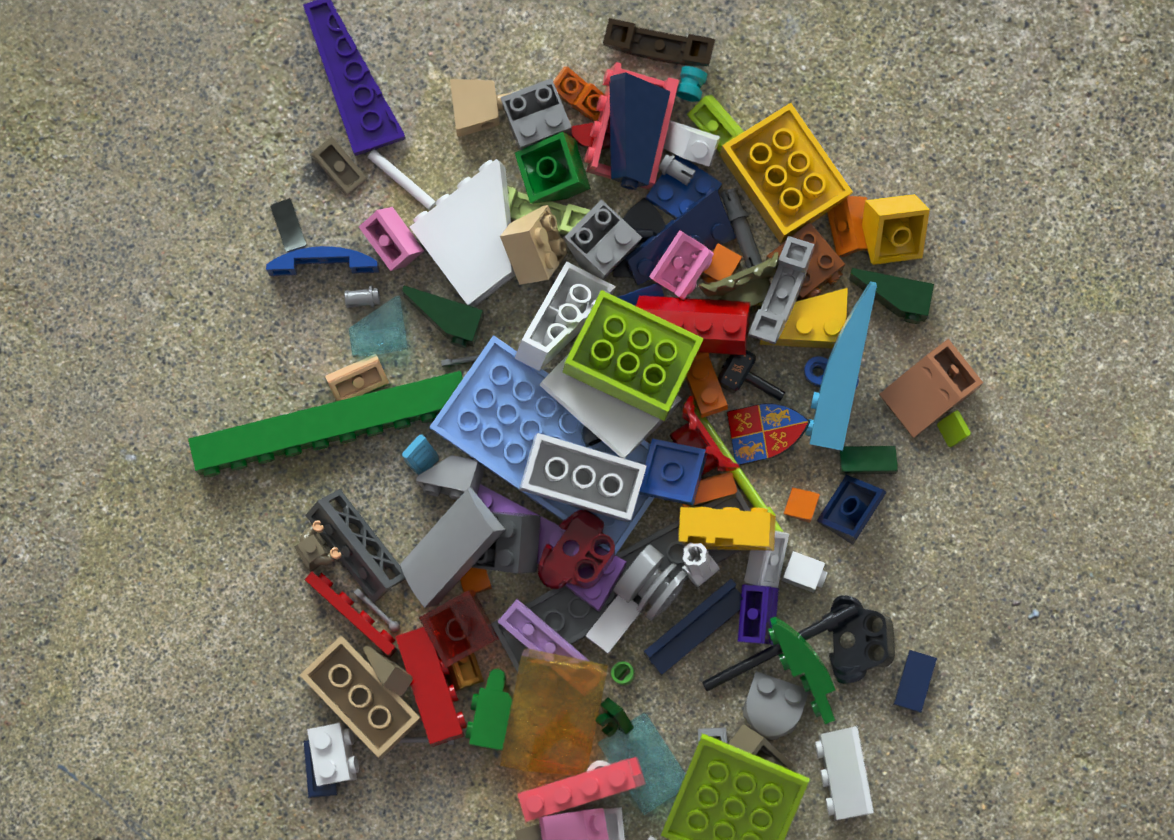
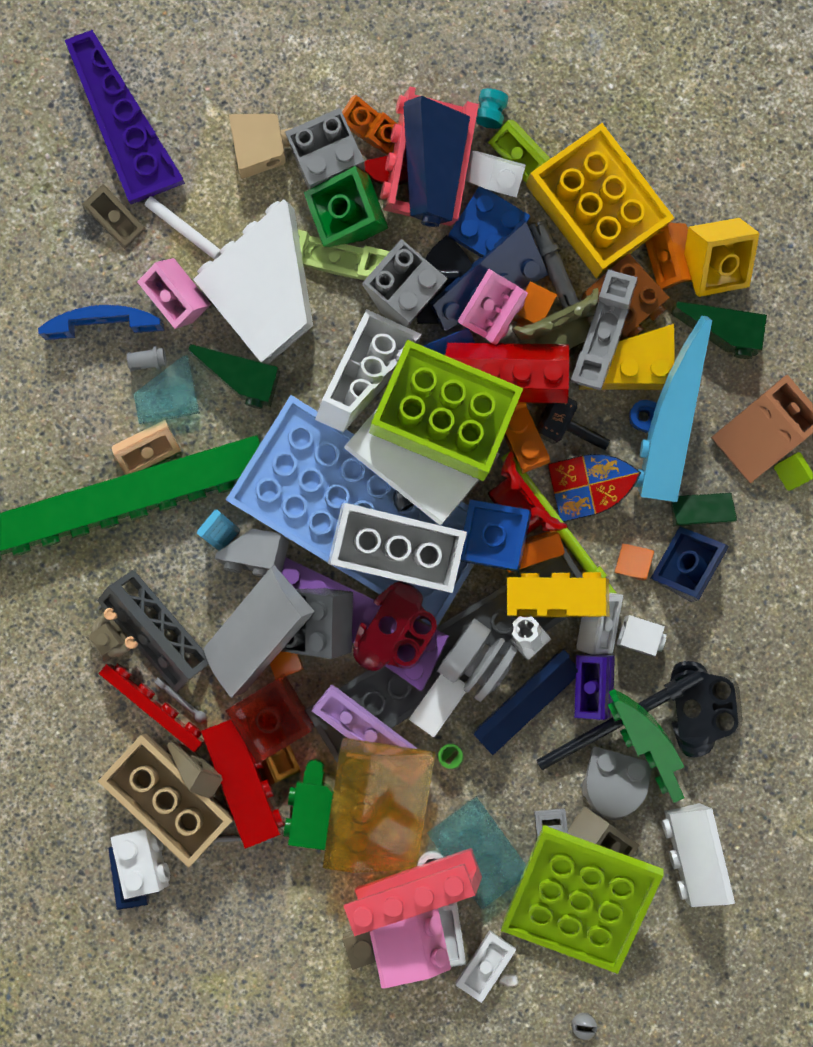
camera: 10 degrees left, 5 degrees up
pearl dark grey sticker [270,198,306,251] -> none
light grey hinge [441,355,479,367] -> none
tan slope [500,205,567,285] -> none
dark green tile [595,698,634,737] -> none
dark brown slope [603,18,715,66] -> none
light grey pin [659,155,696,186] -> none
dark blue tile [893,650,937,713] -> none

